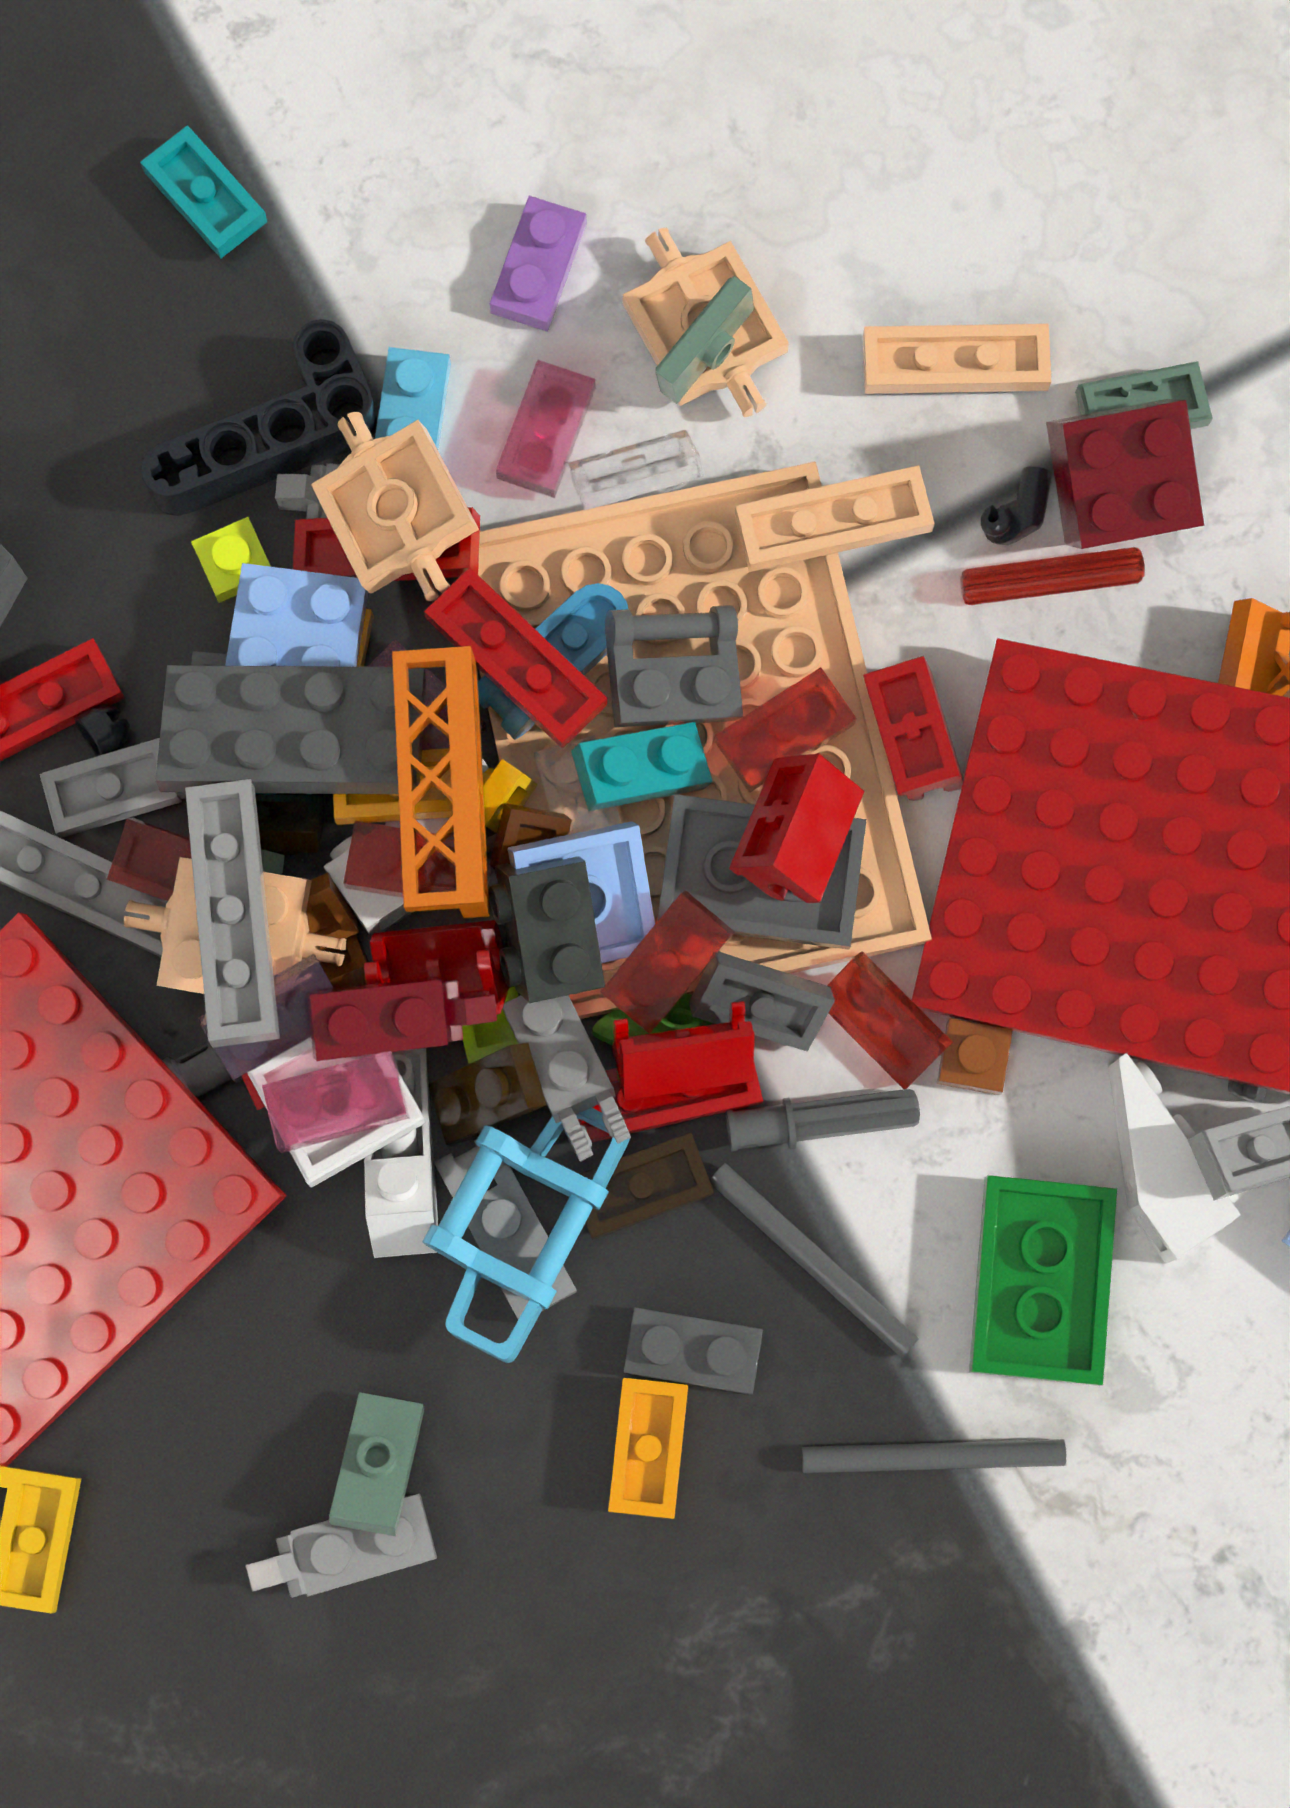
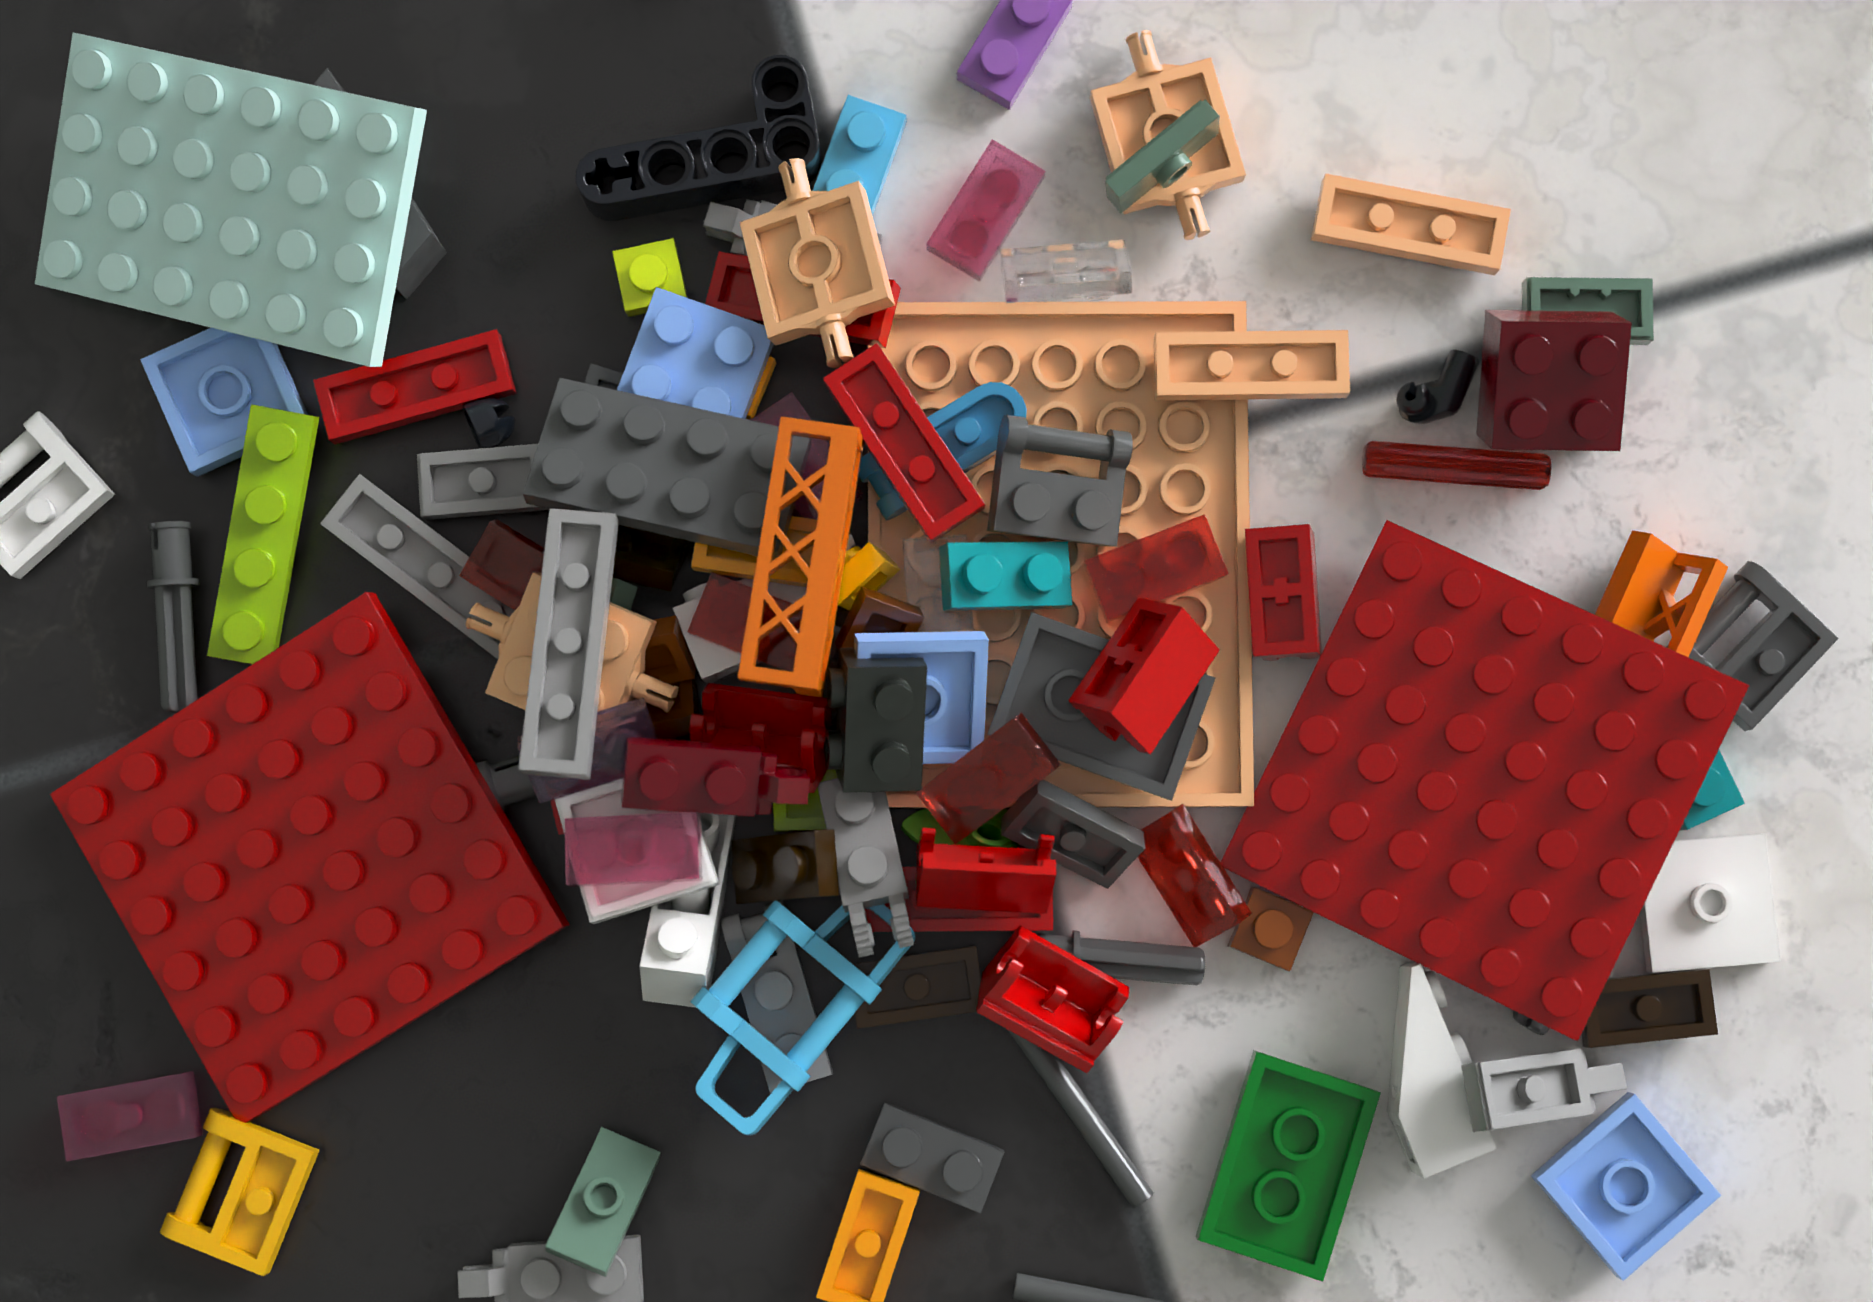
camera: 15 degrees right, 5 degrees up
none -> red hinge [976,925,1129,1073]

